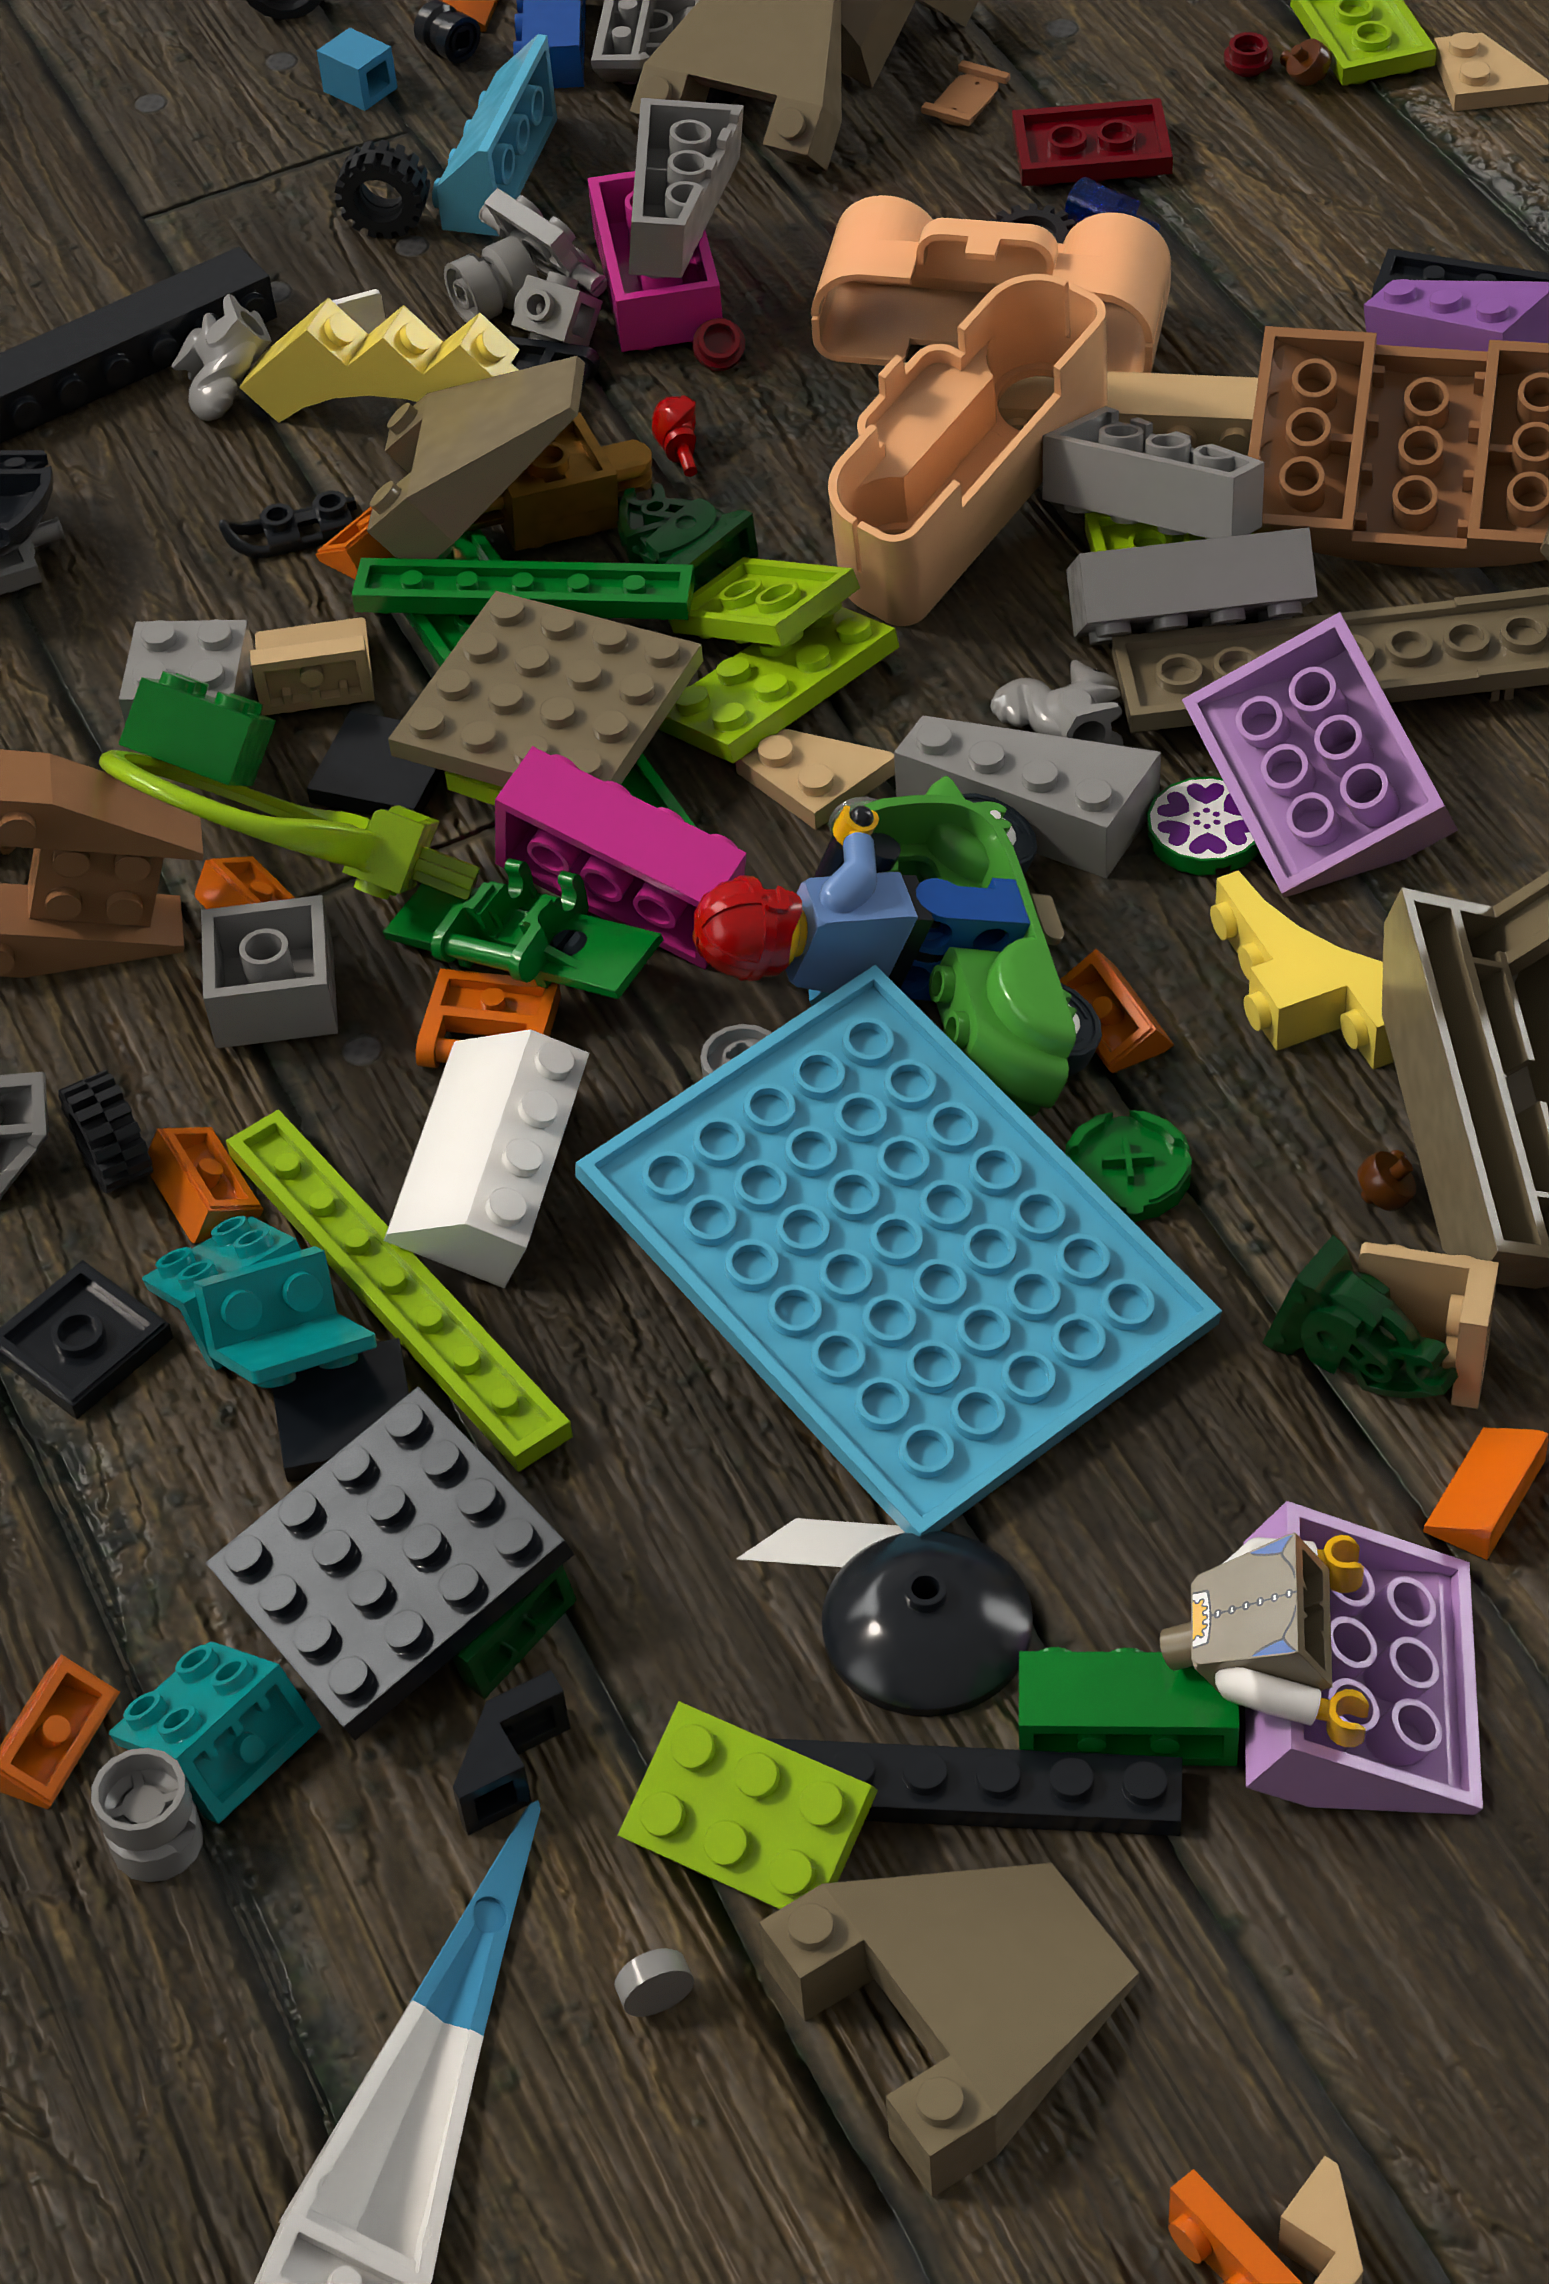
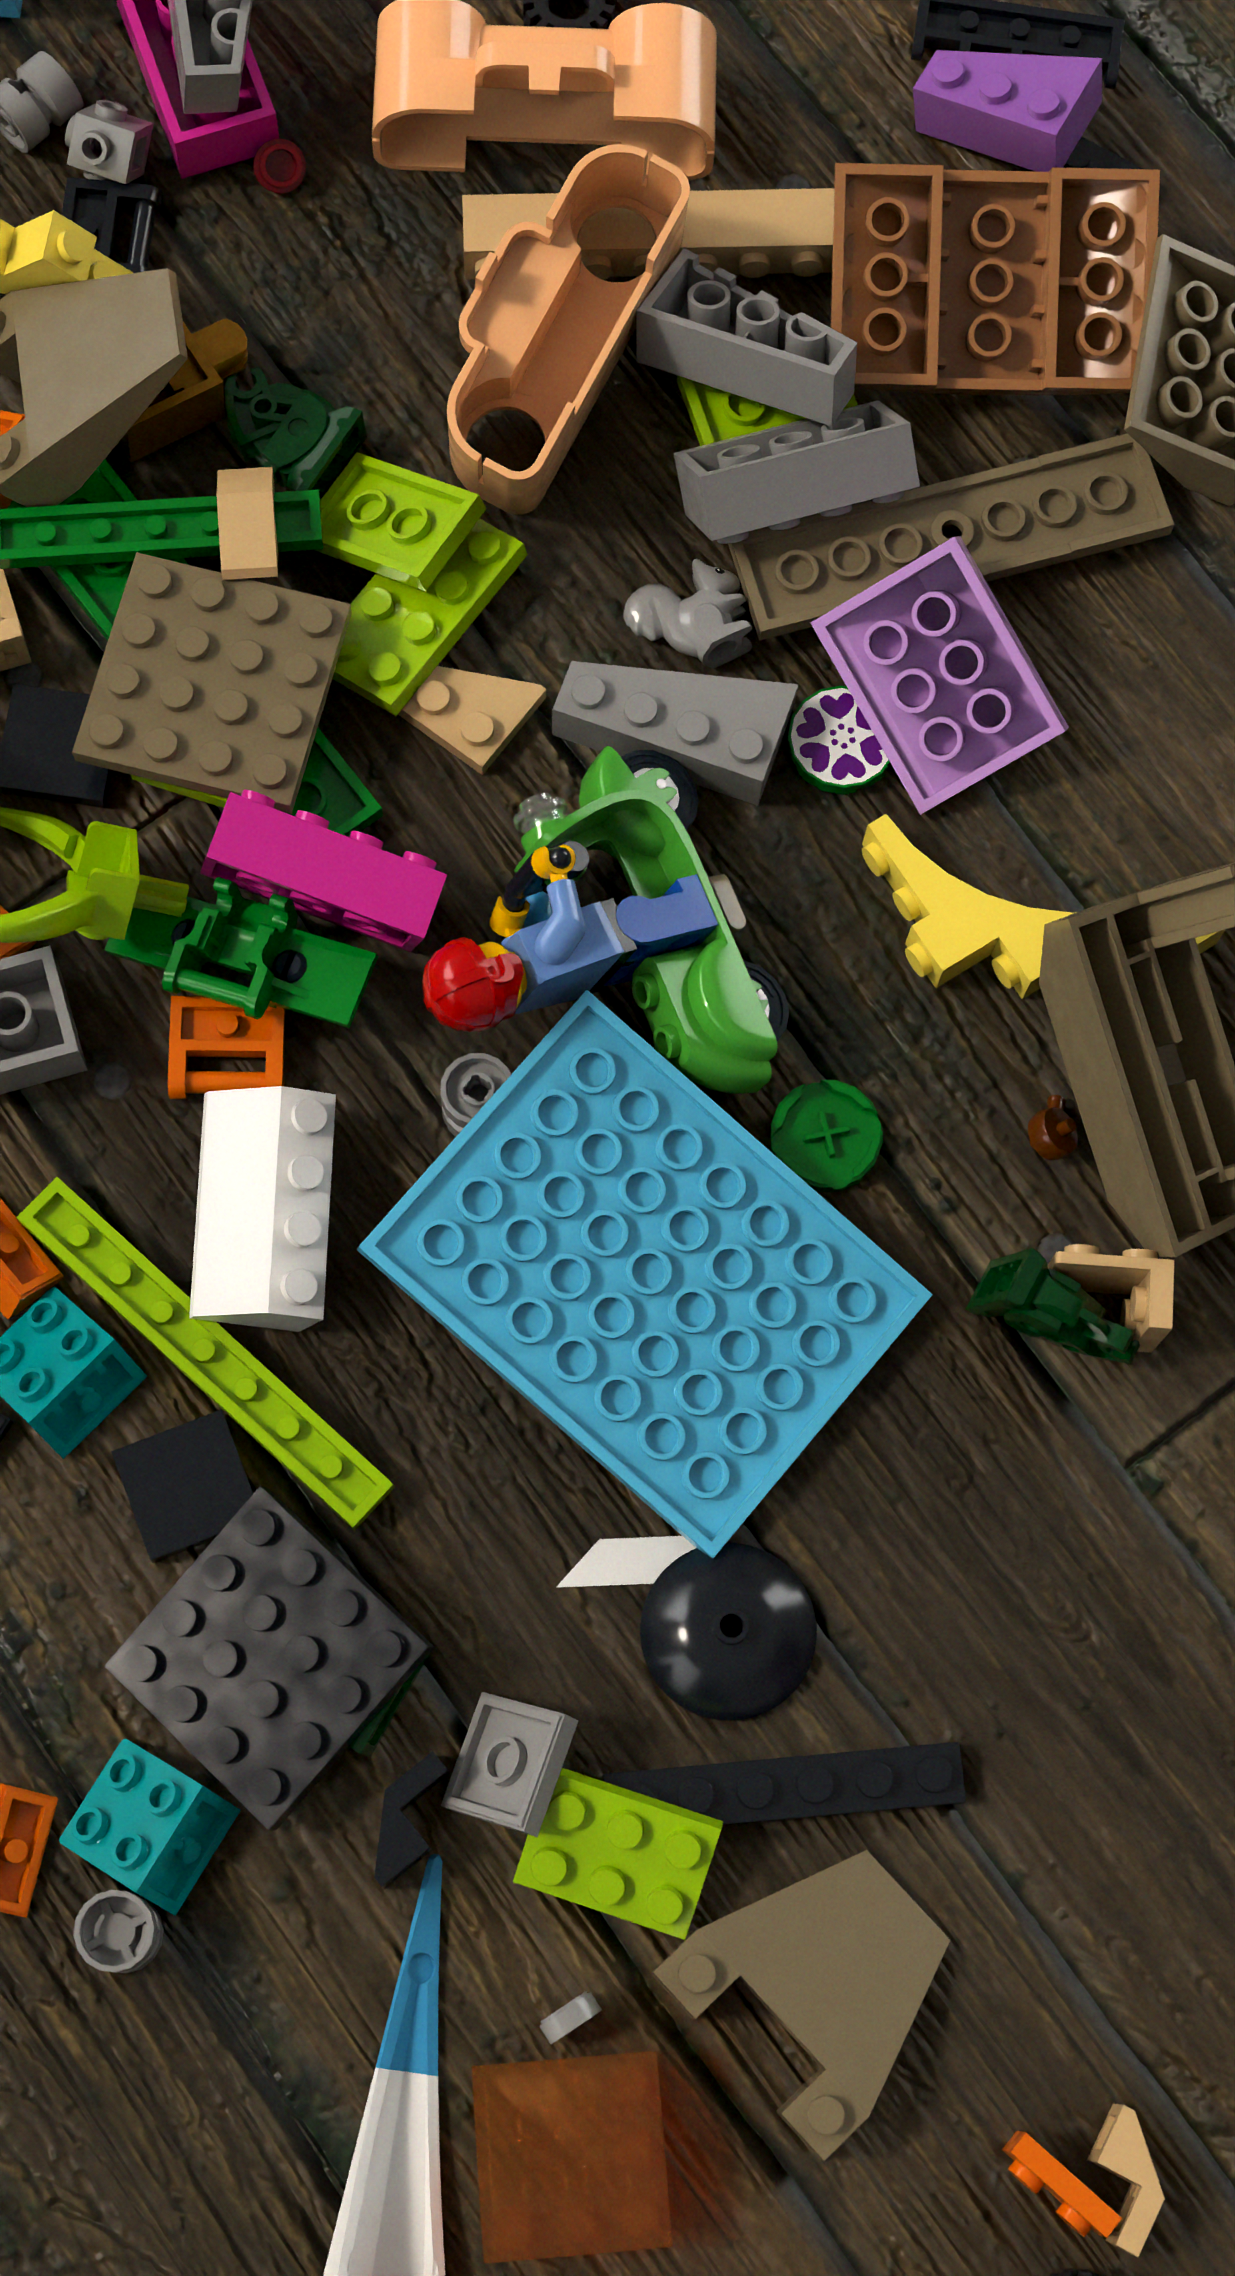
camera: 20 degrees left, 25 degrees up
teal bracket [193,1246,377,1388] -> none
light grey plate [479,188,608,298] -> none
red piece [652,395,697,477] -> none
green brick [1019,1647,1239,1766] -> none
orange slope [1060,948,1174,1073] -> none
torso [1160,1533,1369,1747] -> none
lavender slope [1244,1501,1483,1815] -> none
orange slope [1423,1427,1549,1560] -> none
none -> tan slope [217,467,278,580]
none -> light grey tile [441,1692,579,1837]
none -> clear orange slope [471,2050,673,2264]

